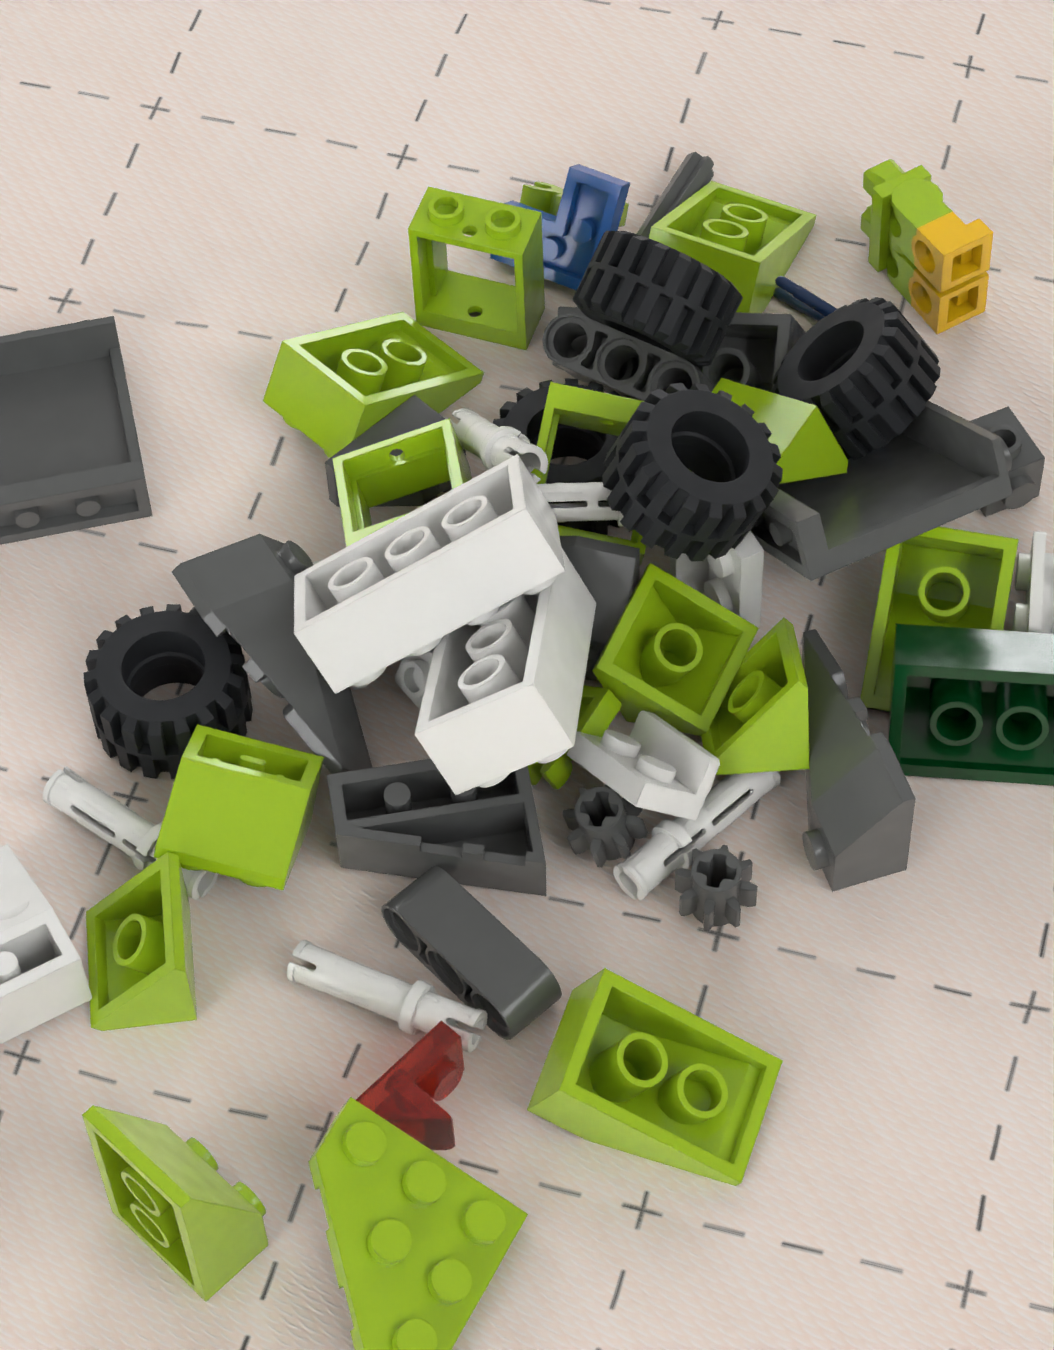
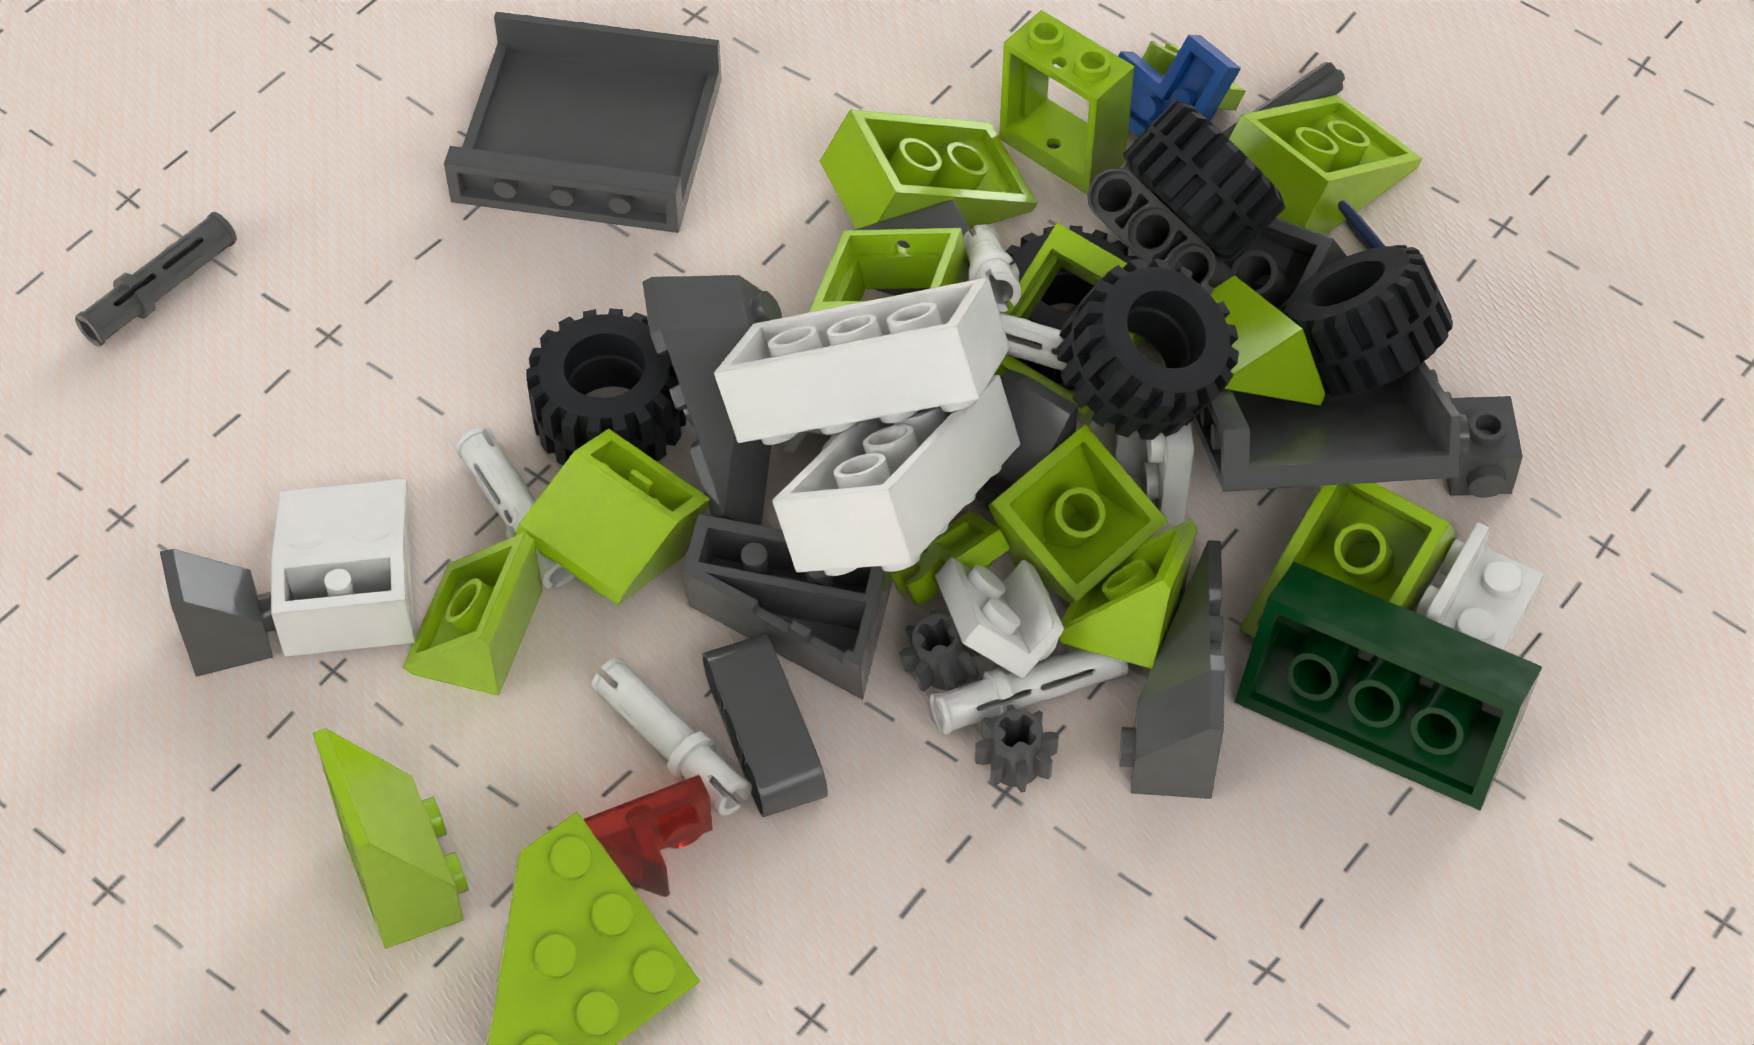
camera: 20 degrees right, 0 degrees up
lime slope [527,968,783,1186] -> none
hips [861,159,993,334] -> none

